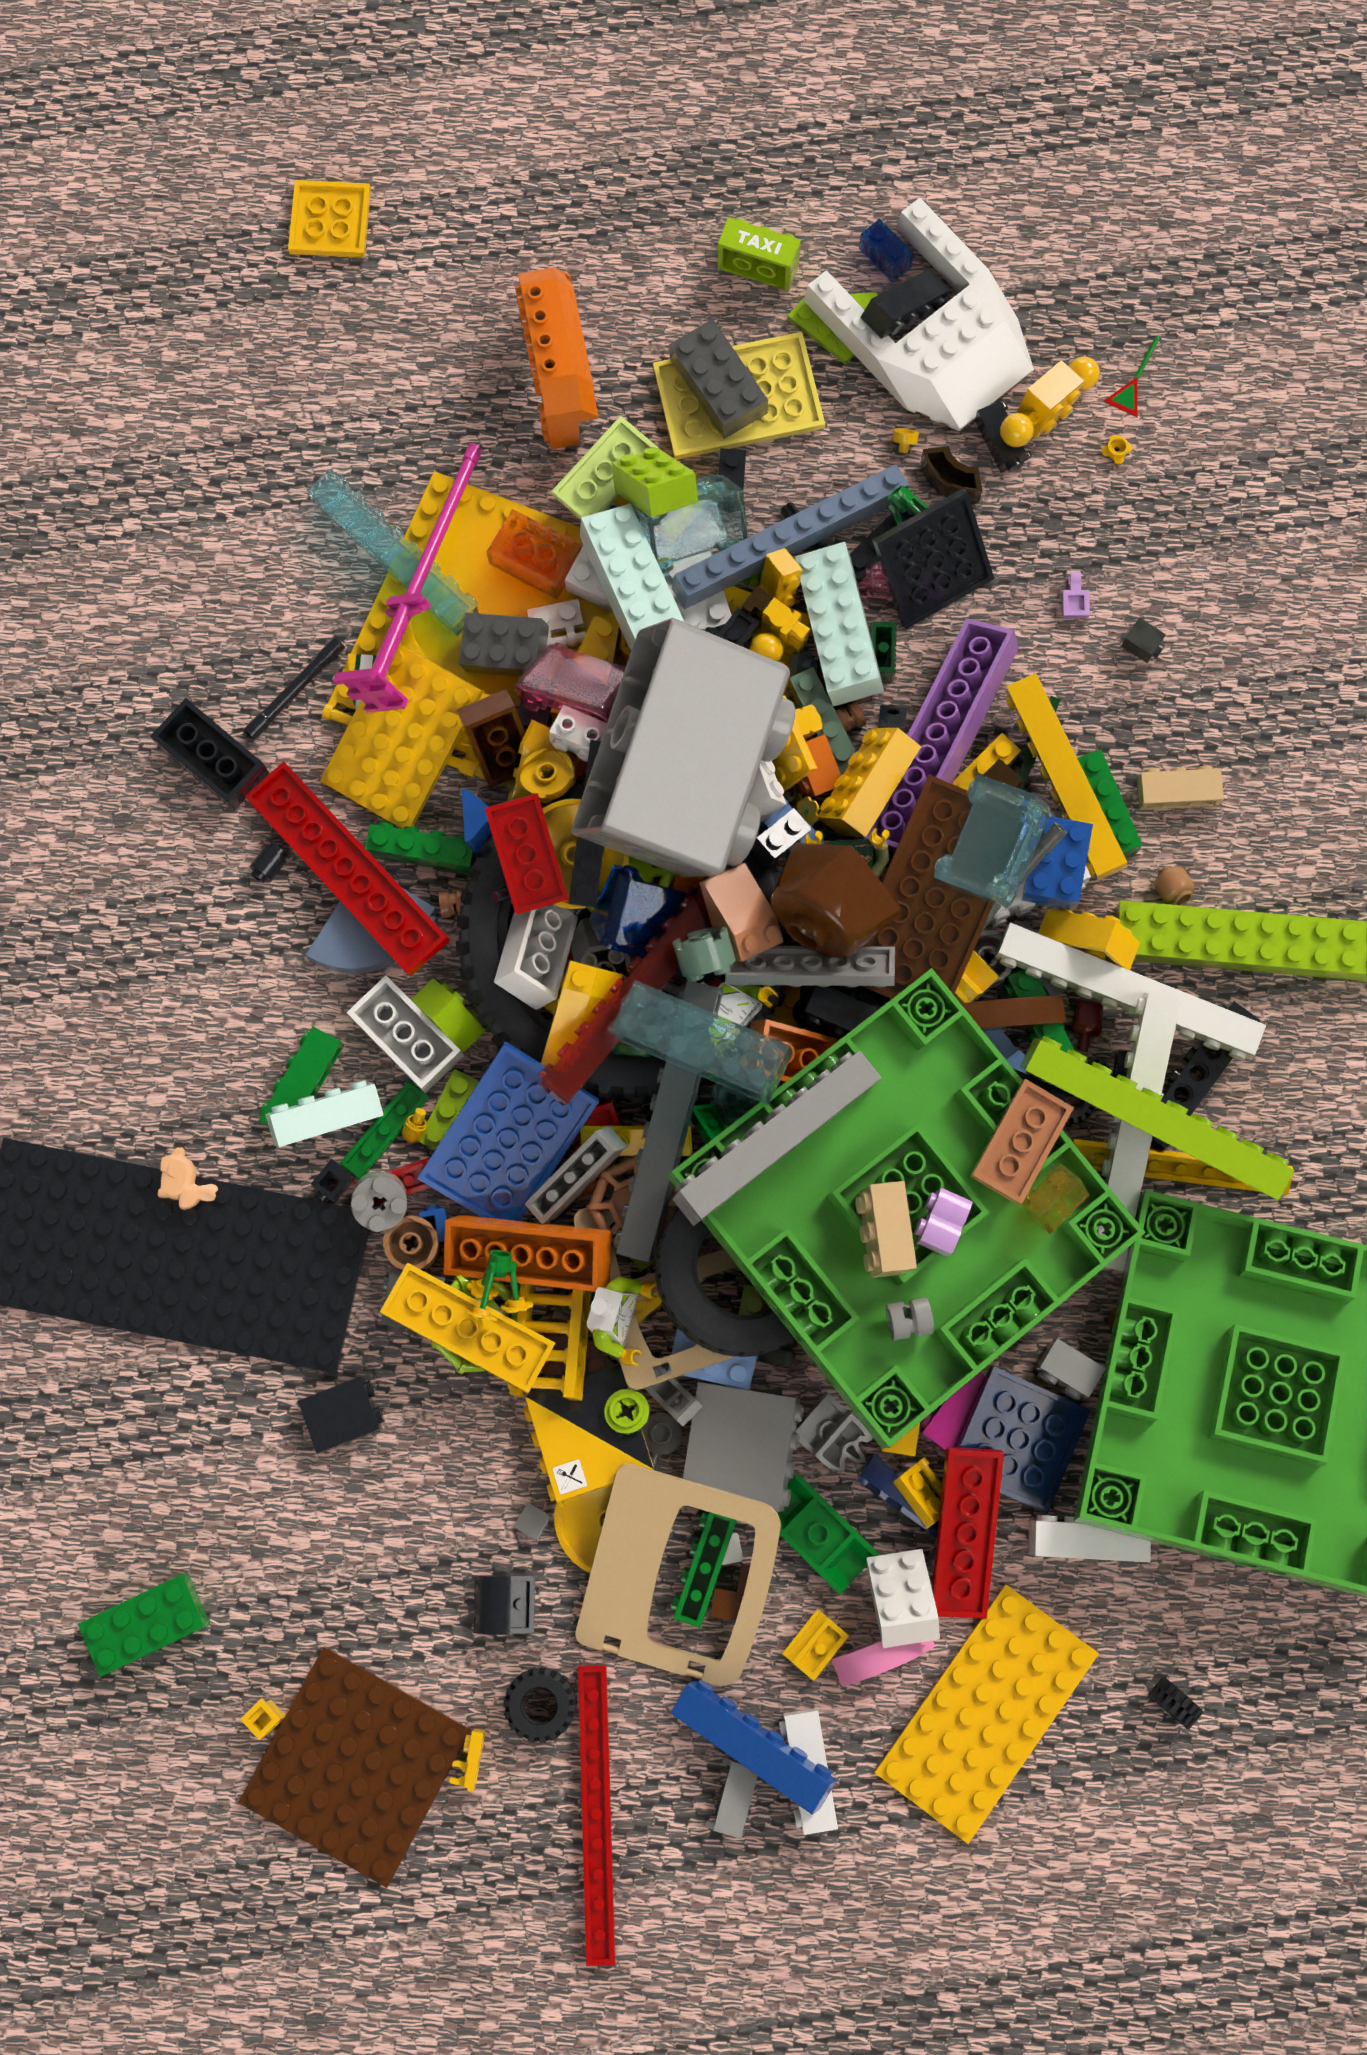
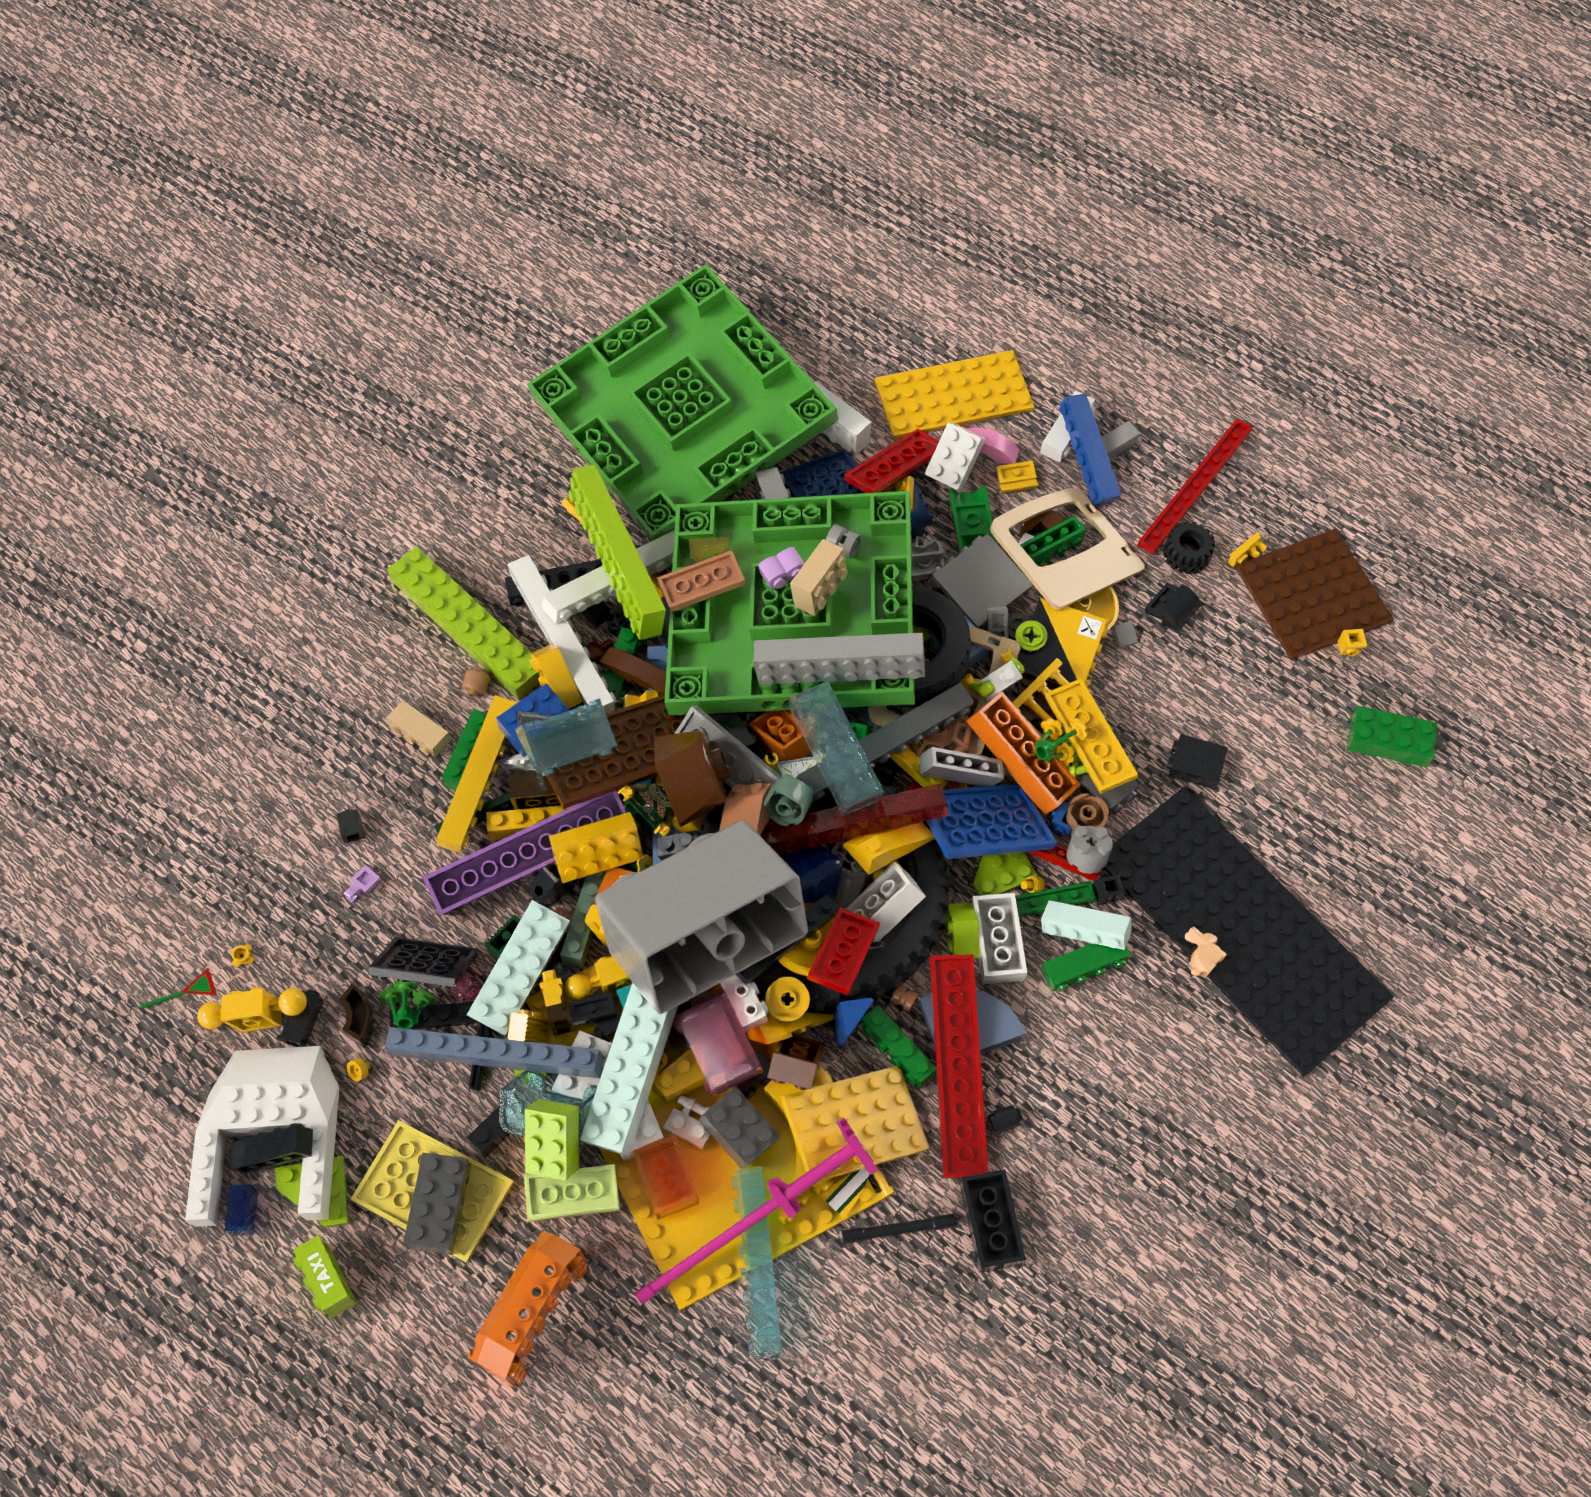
camera: 145 degrees left, 15 degrees down
black tyre [1148,1676,1204,1730] -> none

